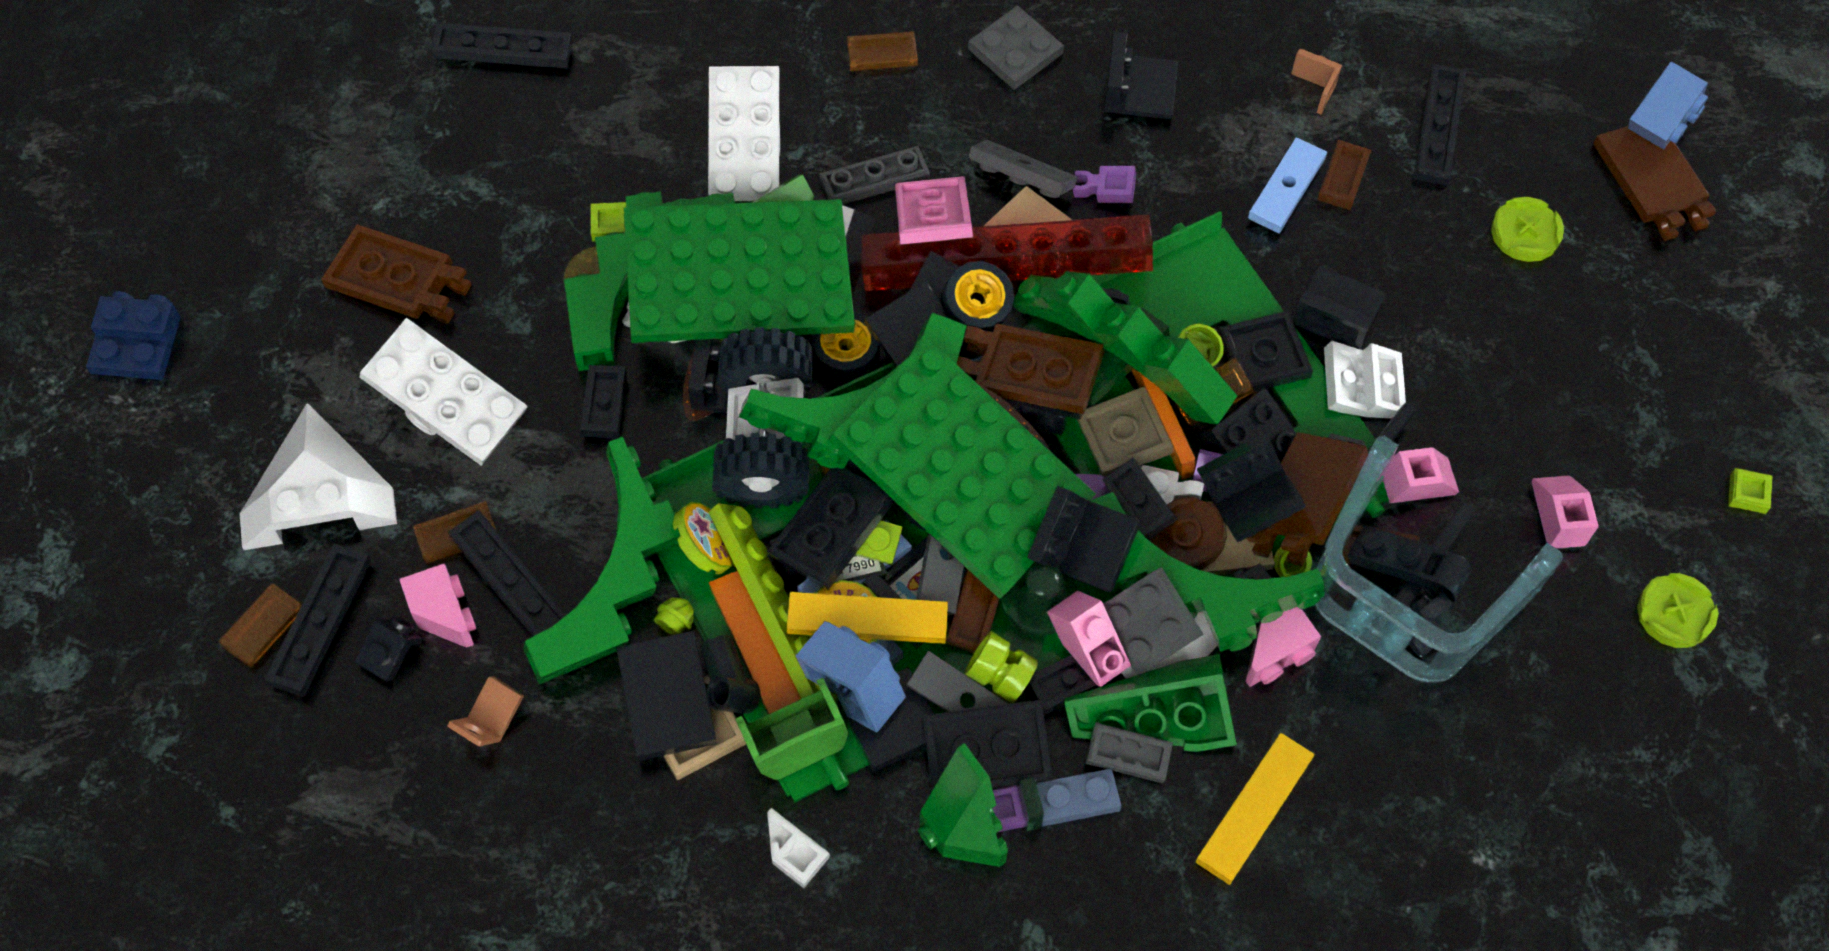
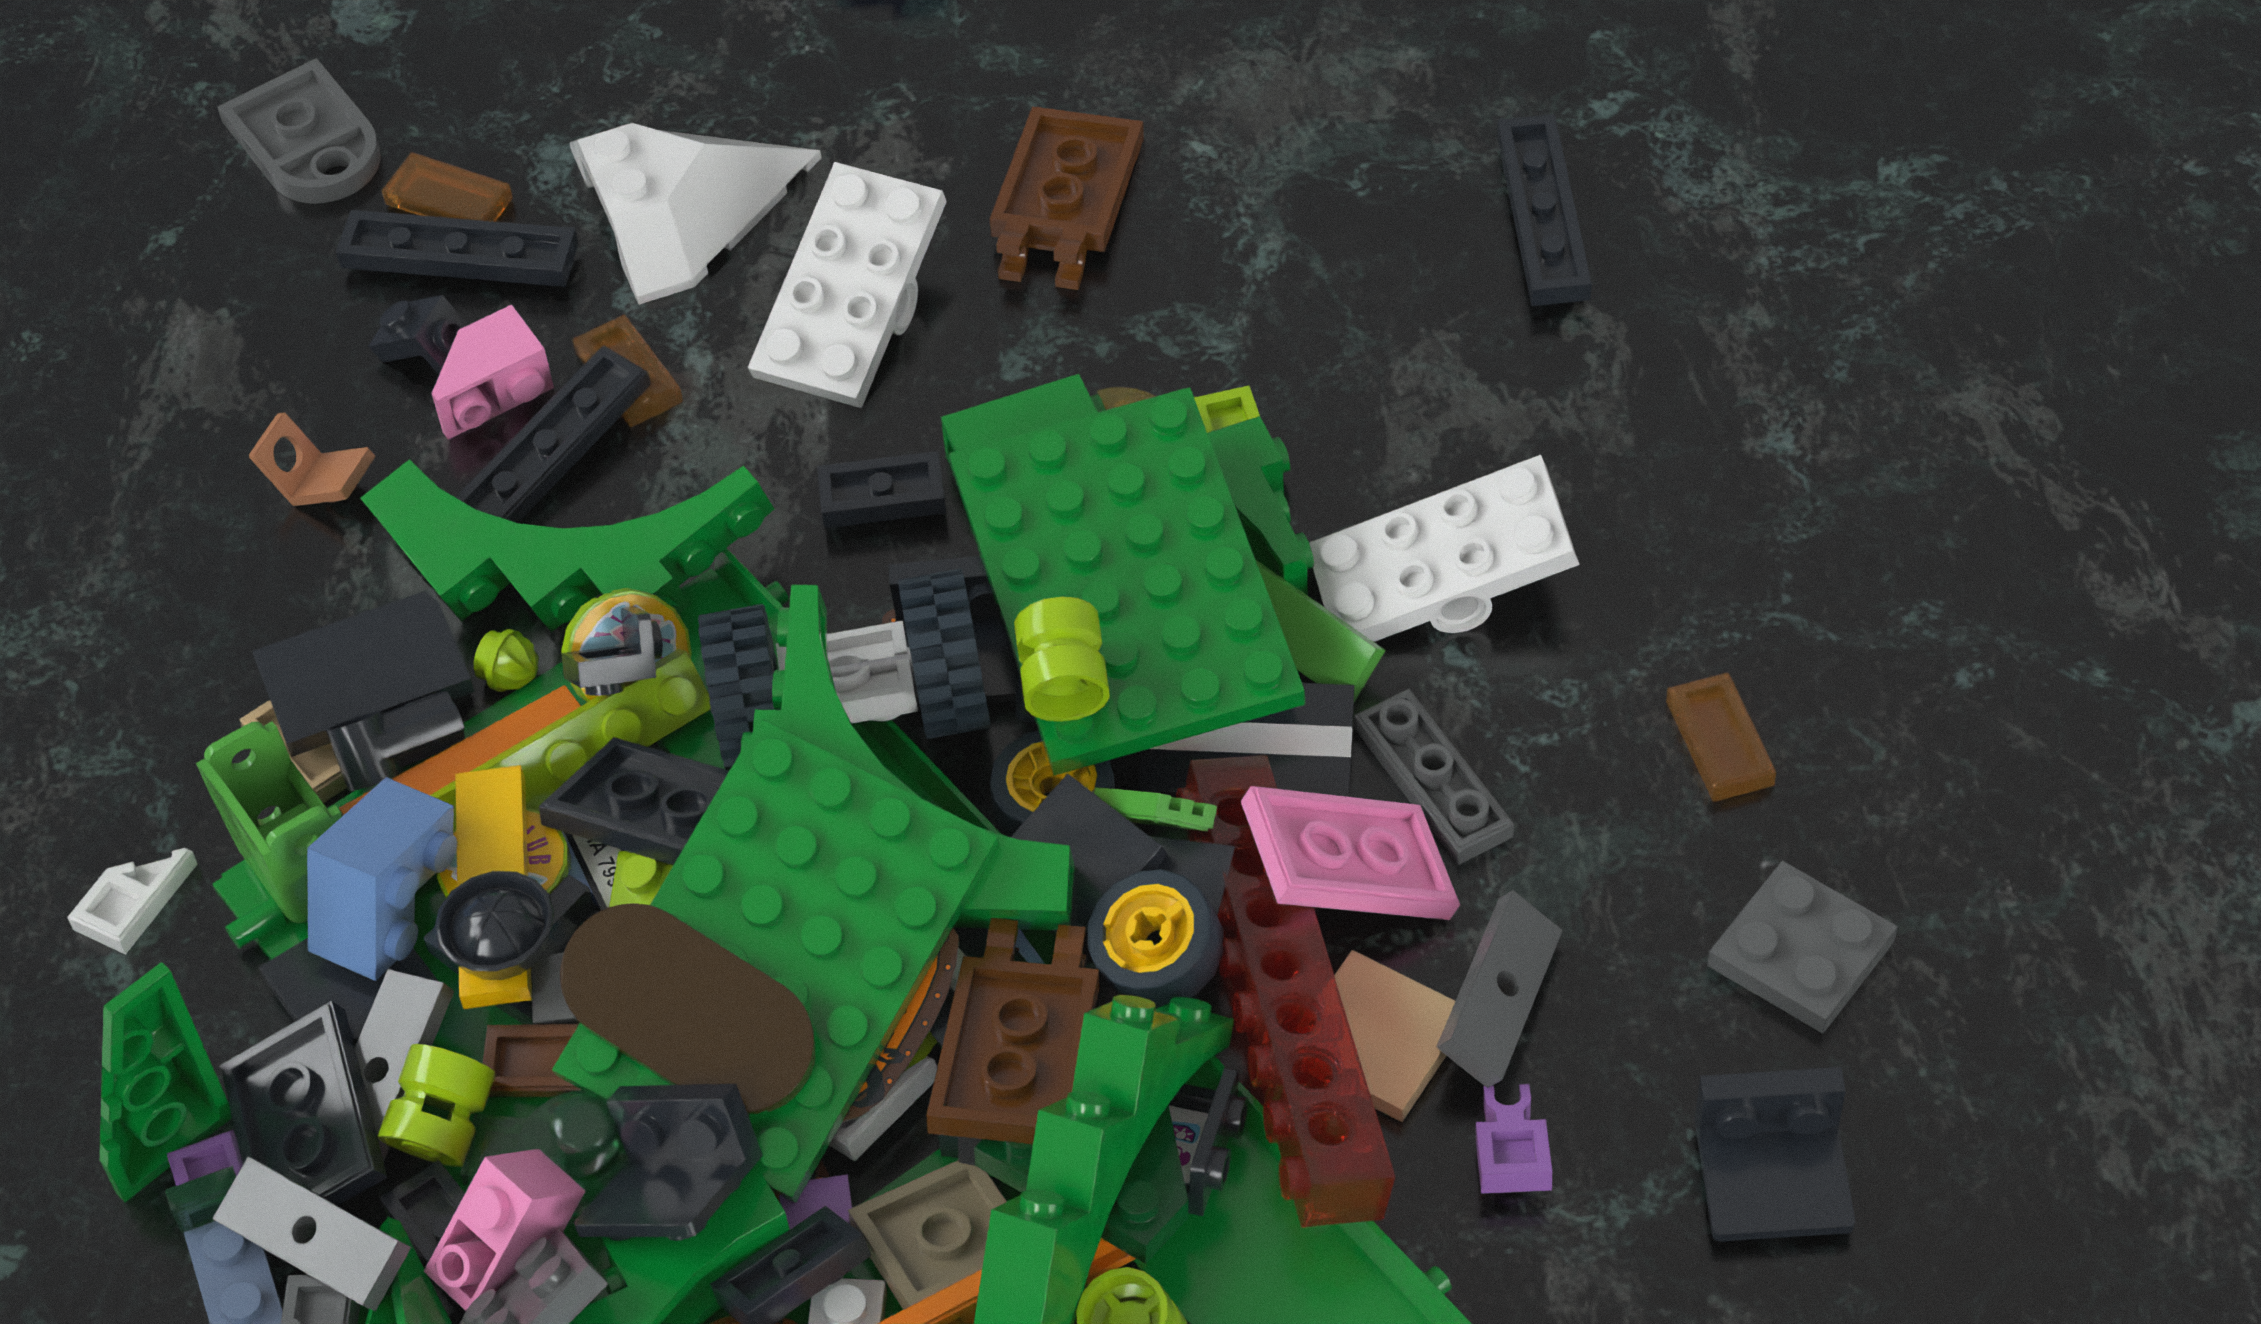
camera: 85 degrees right, 10 degrees down
none -> tile [213,1157,411,1311]
none -> dark grey tile [218,58,381,204]
none -> black hat [434,871,554,980]
none -> dark brown tile [560,903,816,1117]
none -> black bracket [562,606,663,696]
none -> lime wheel [1014,597,1110,722]
none -> bright green tile [1094,787,1217,832]

